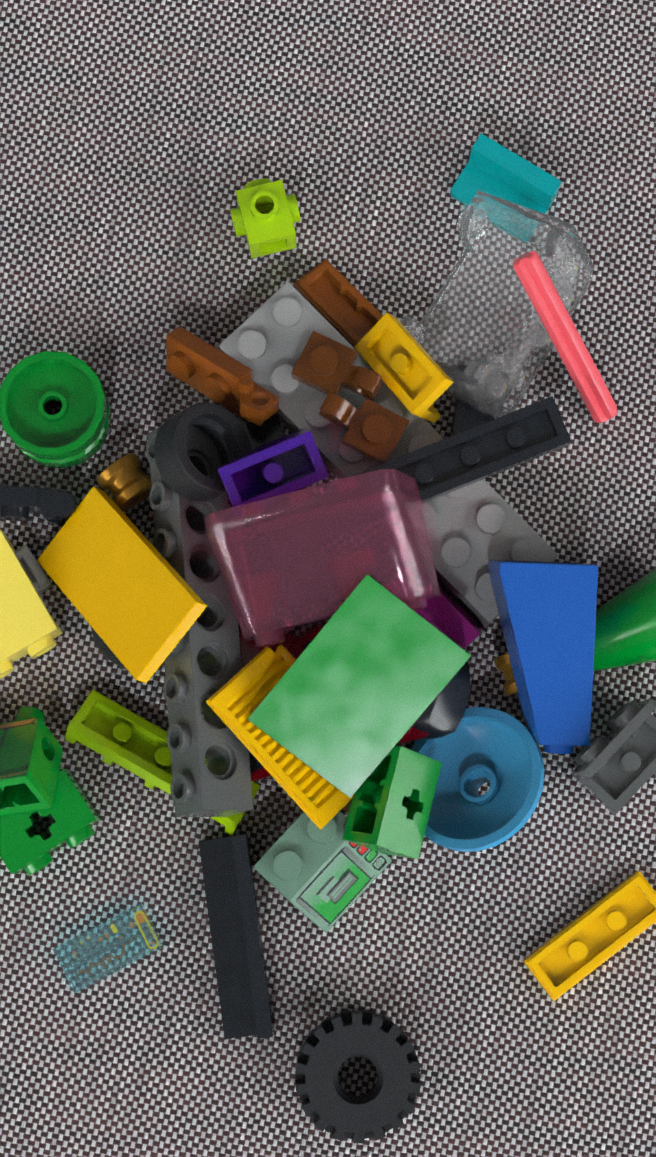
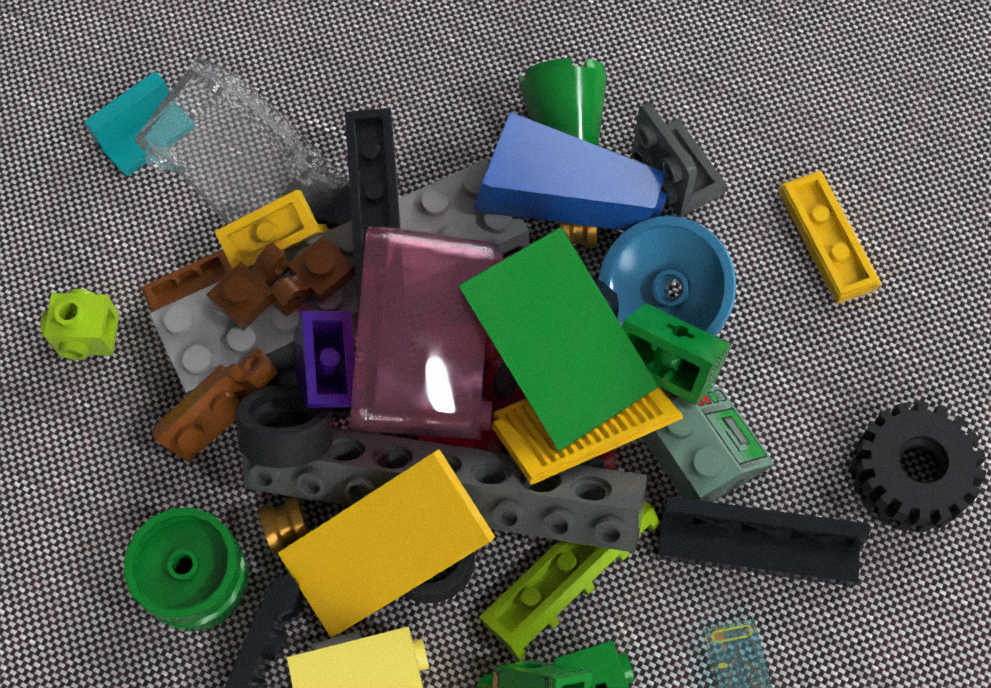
camera: 70 degrees left, 15 degrees down
coral axle [513,251,617,423] -> none

